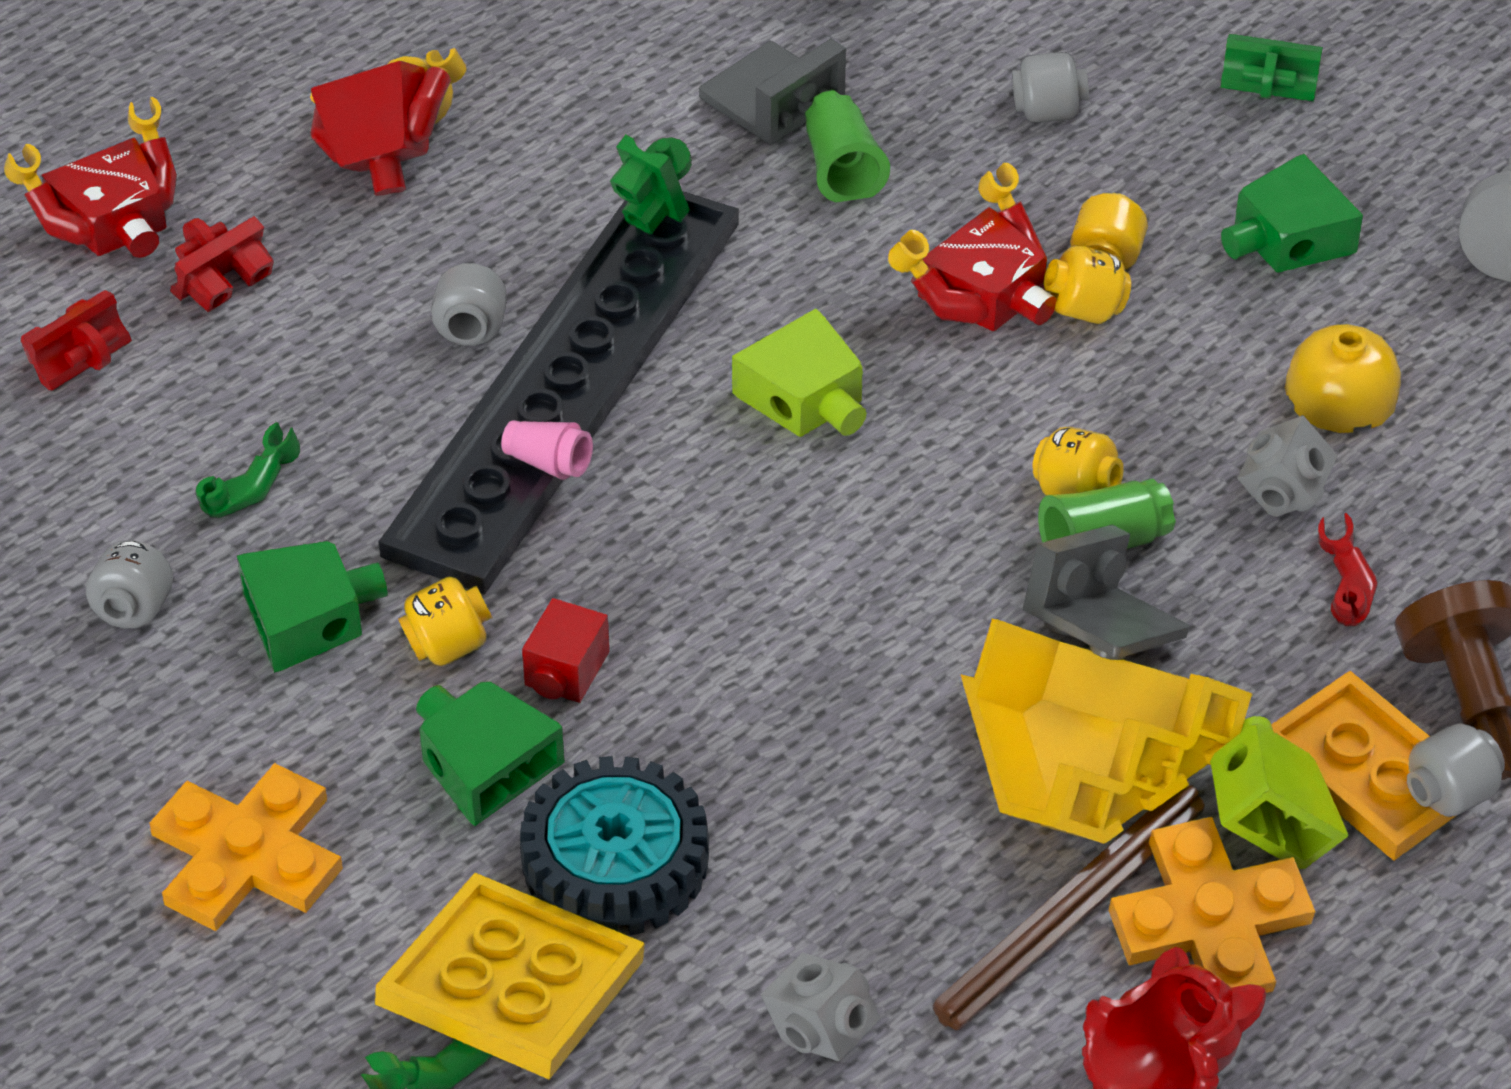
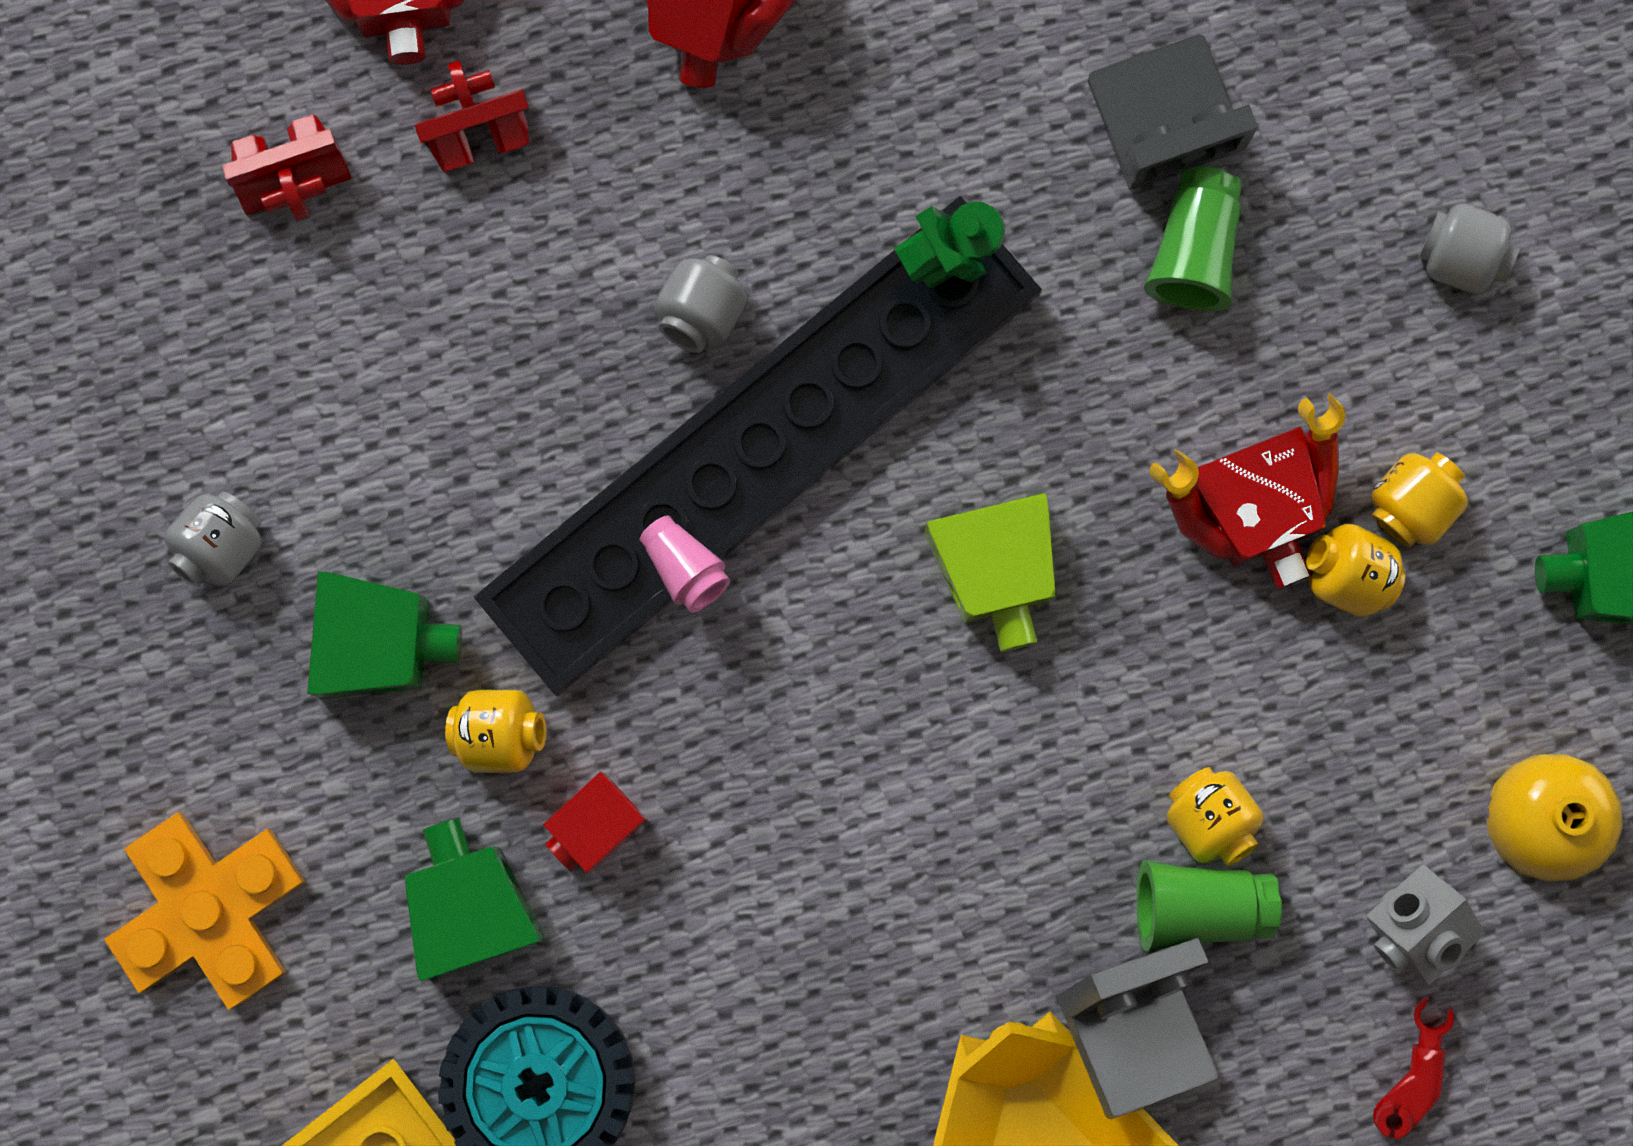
camera: 25 degrees right, 35 degrees up
green arm [195,422,300,518] -> none

